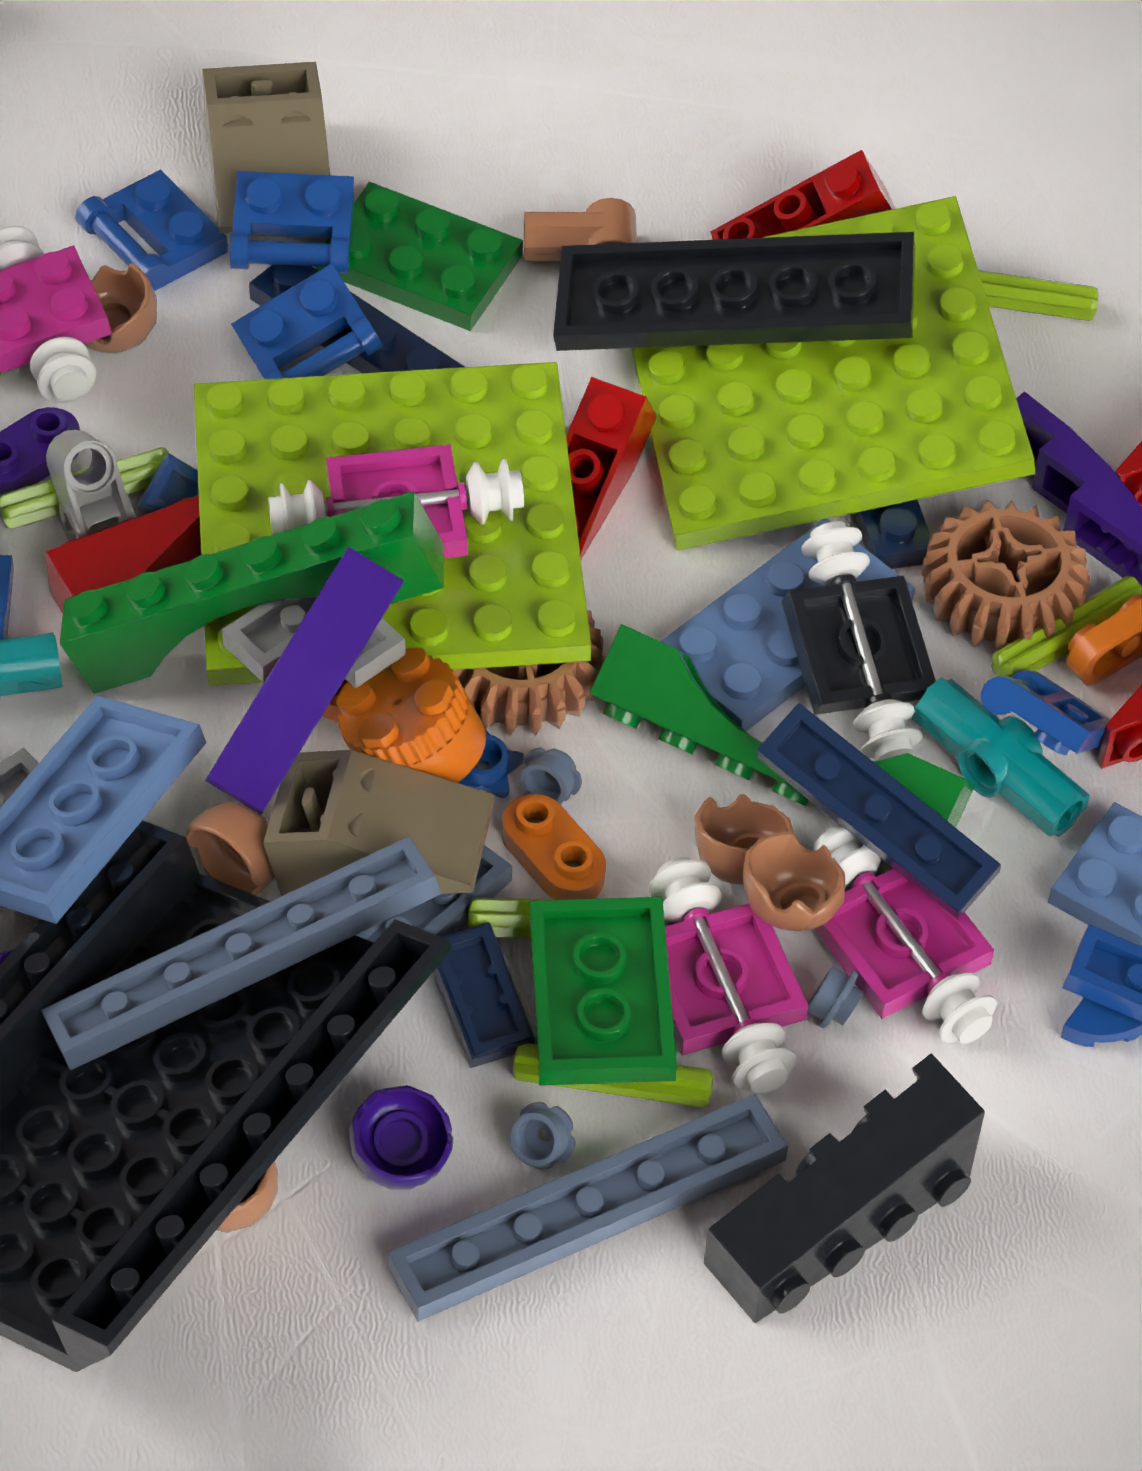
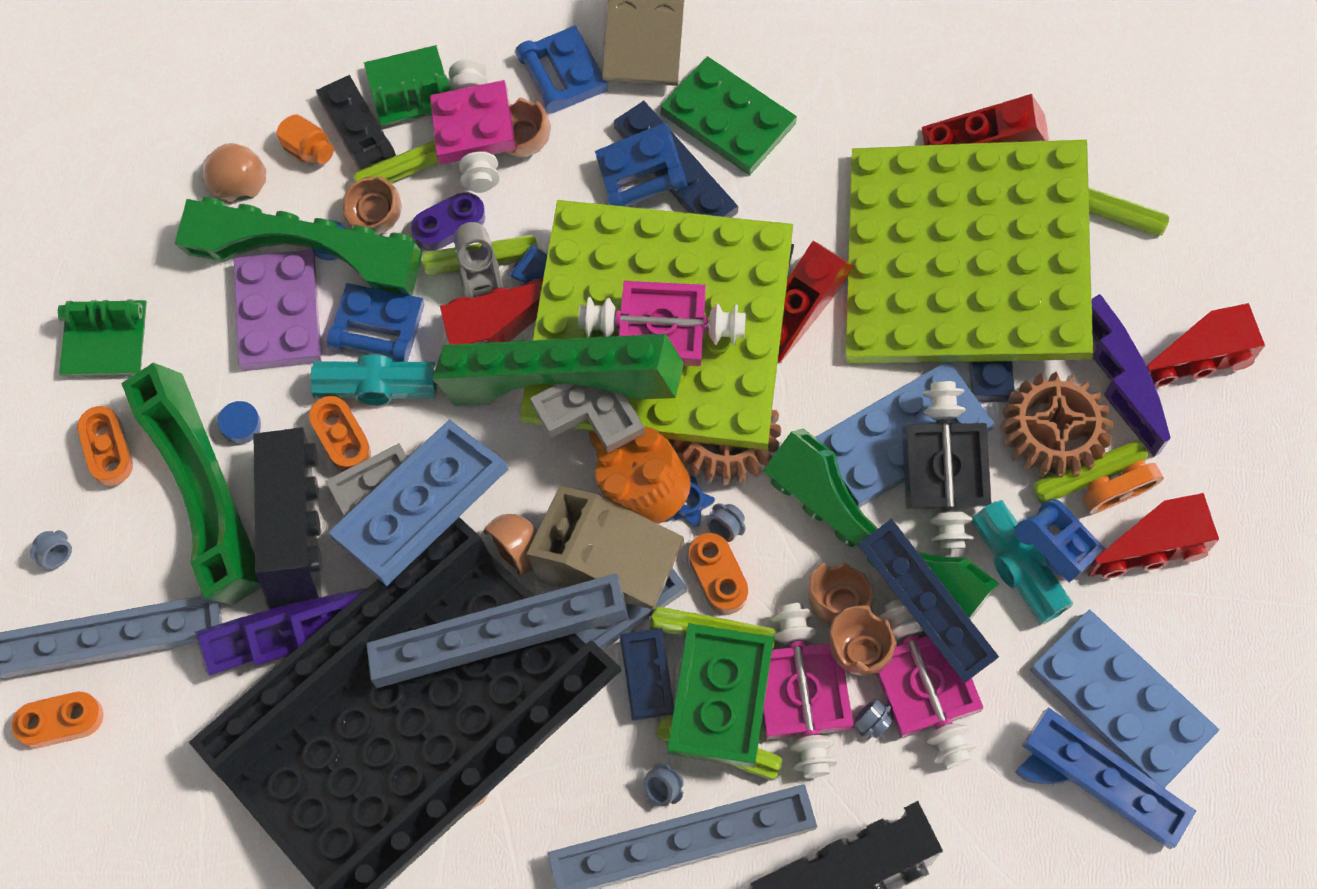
camera: 15 degrees right, 15 degrees up
dark purple slope [205,546,404,815] -> none
blue plate [230,171,355,274] -> none
dark purple hair [349,1085,453,1190] -> none
nougat piece [524,198,637,261] -> none
black plate [553,232,916,351] -> none

